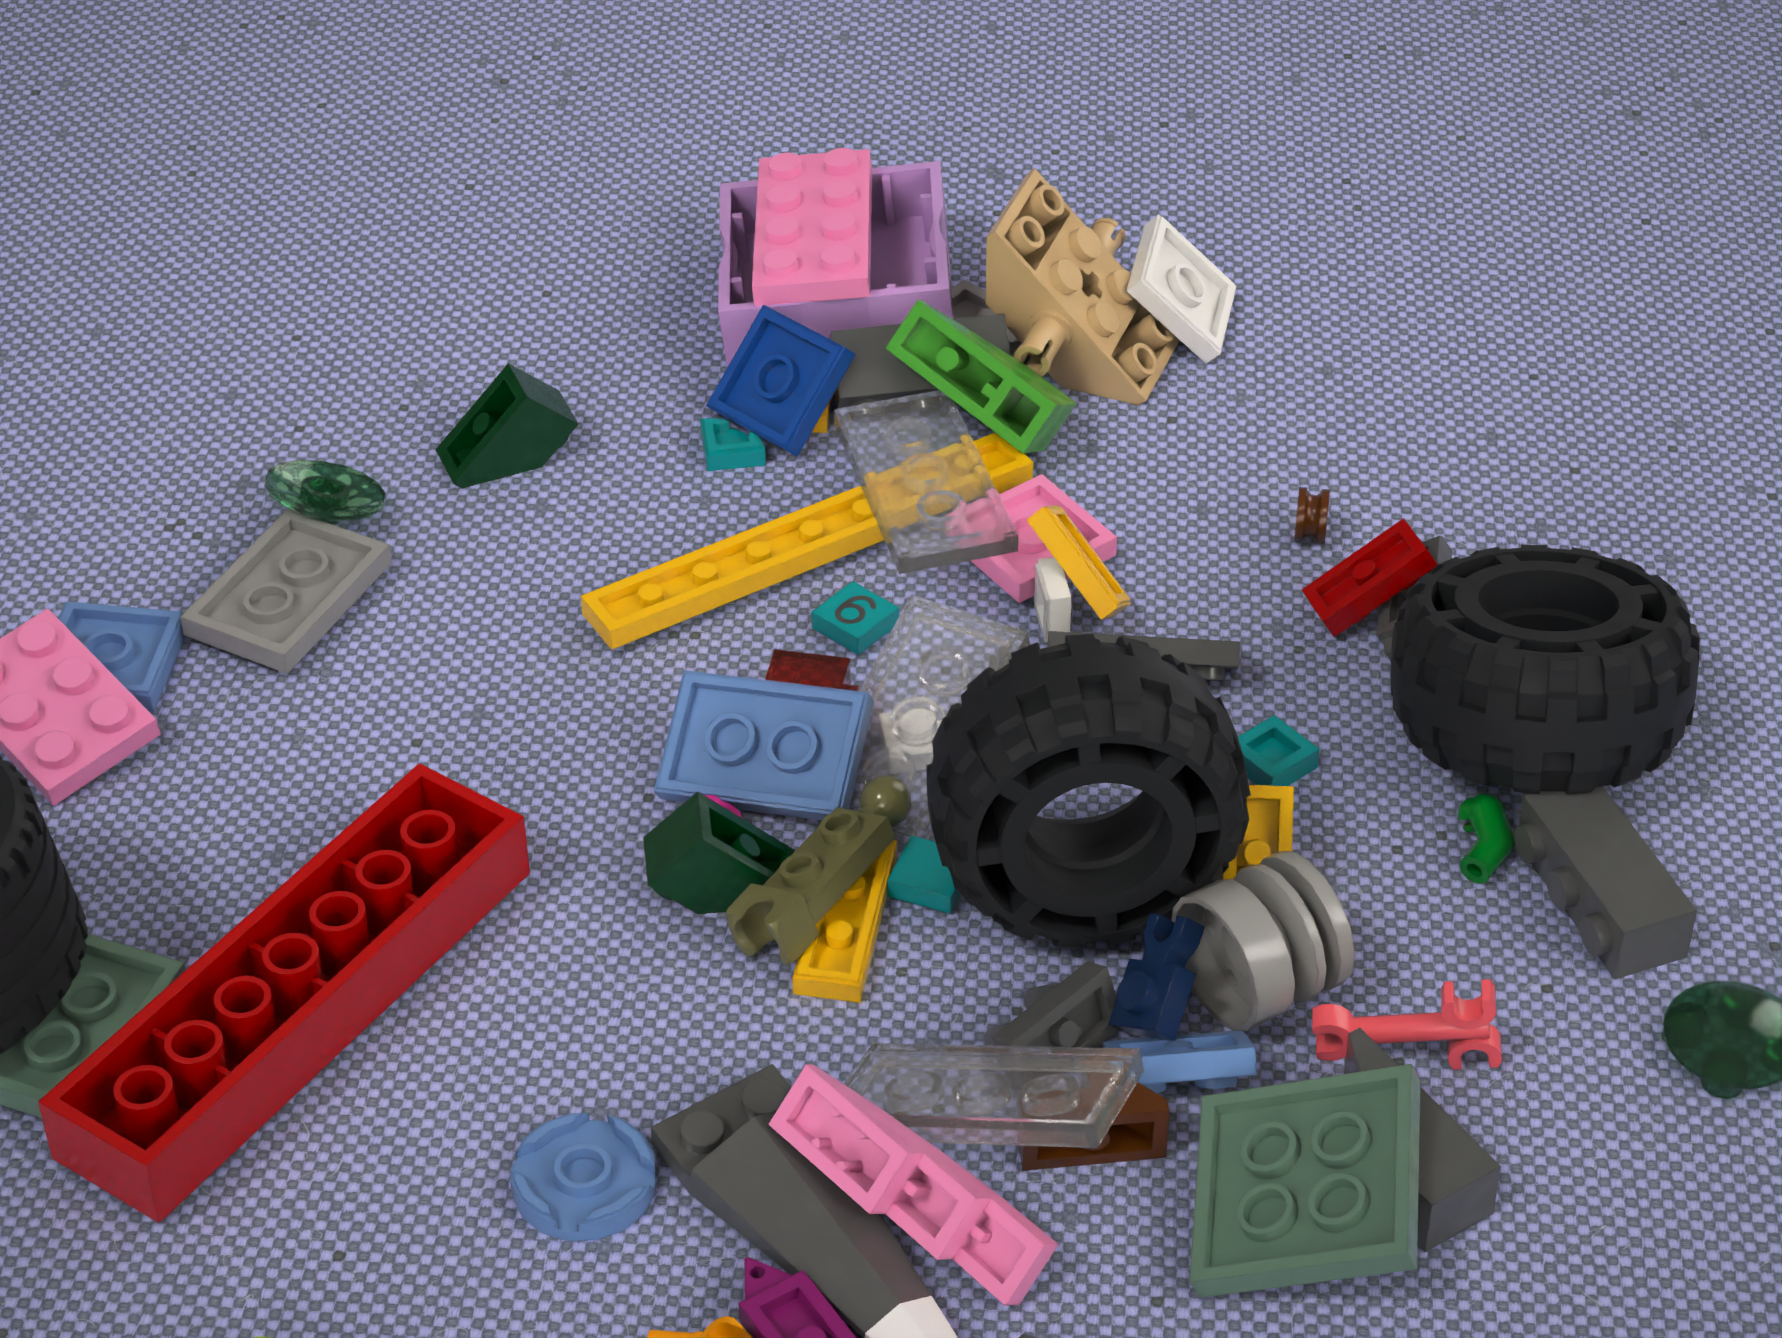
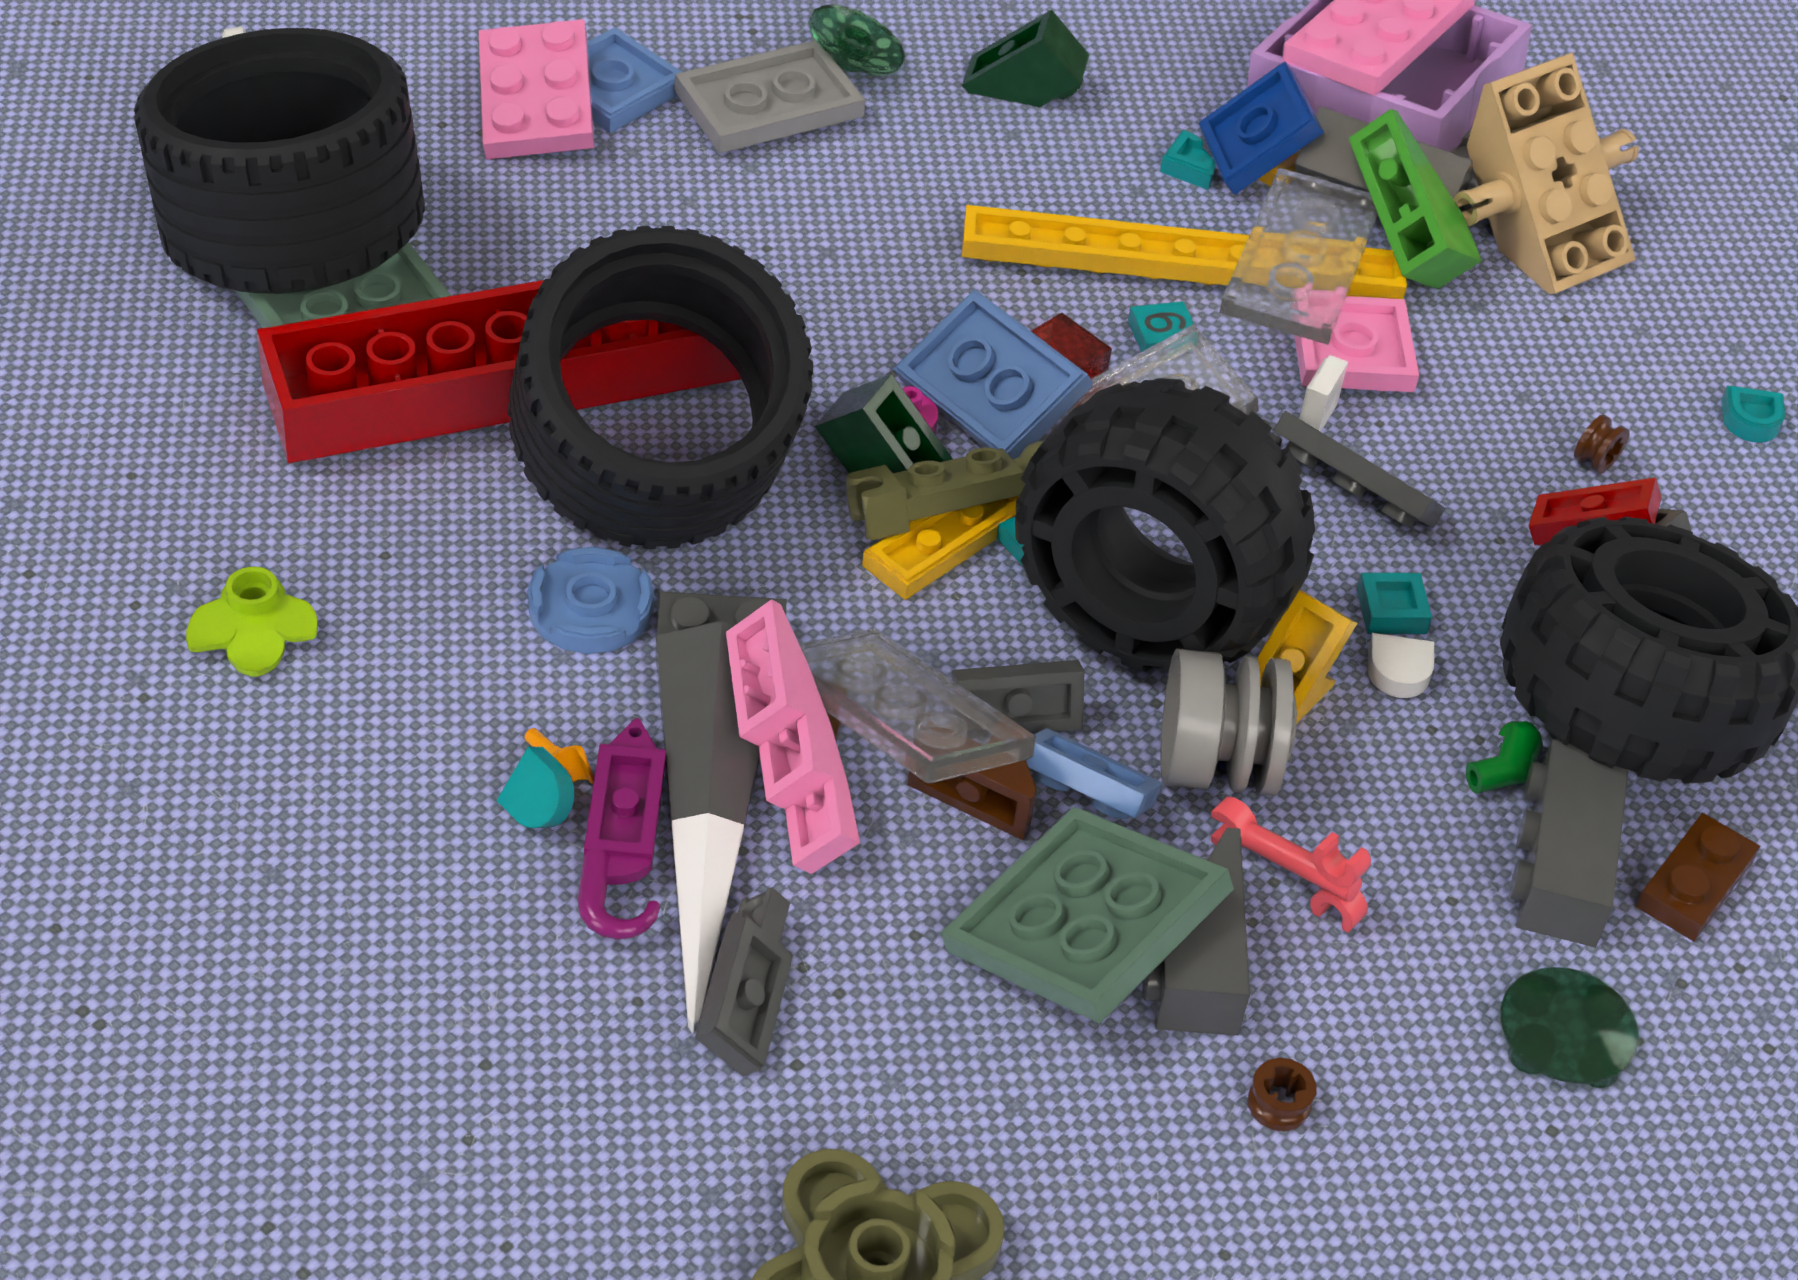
camera: 30 degrees right, 5 degrees up
yellow tile [1027,505,1131,620] -> none
dark blue plate [1108,913,1205,1041] -> none
white tile [1126,214,1236,364] -> none
none -> black tyre [508,225,813,549]
none -> reddish brown bush [1248,1058,1317,1132]
none -> white tile [1368,633,1434,698]
none -> reddish brown plate [1635,812,1761,942]
none -> teal tile [1721,385,1785,443]

